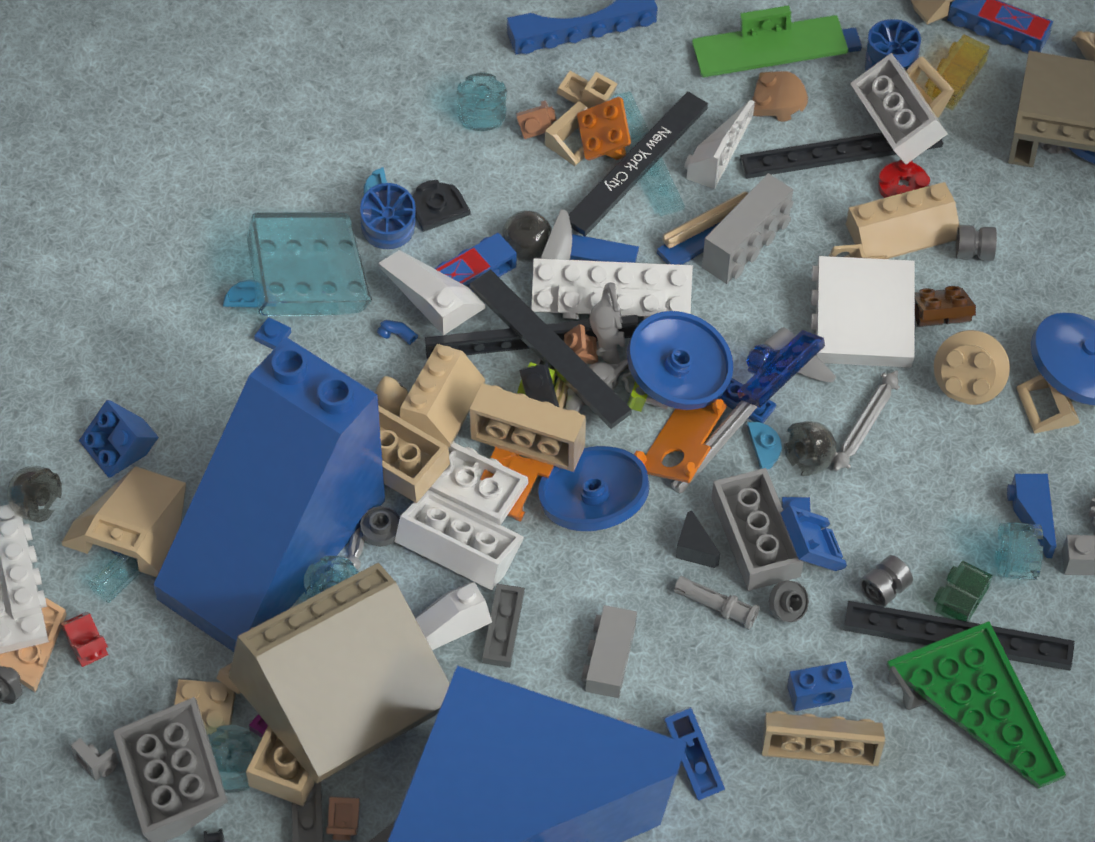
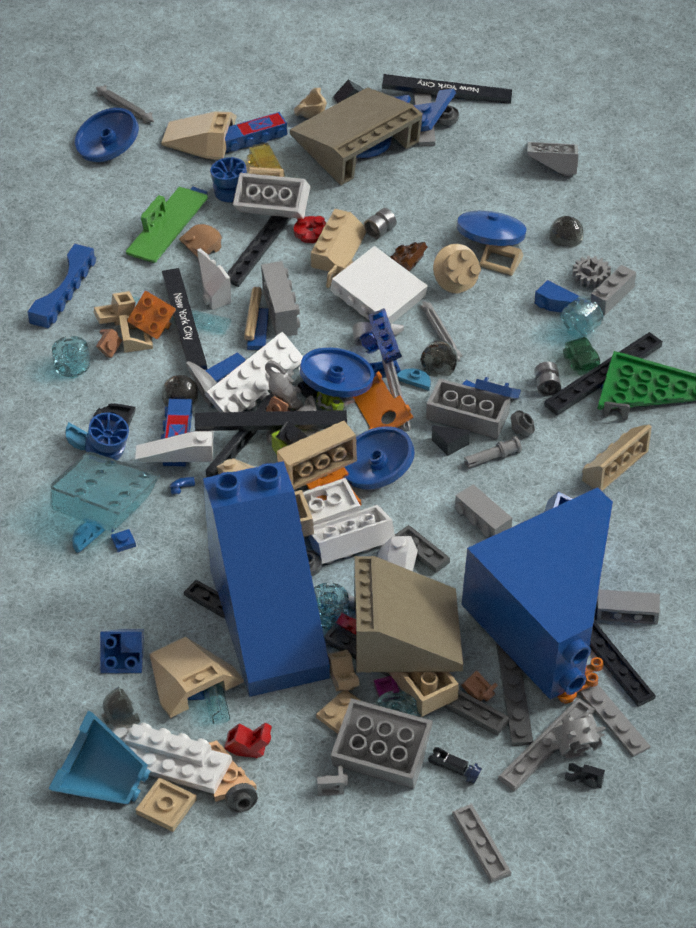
camera: 50 degrees left, 10 degrees down
blue brick [787,661,853,711] -> none

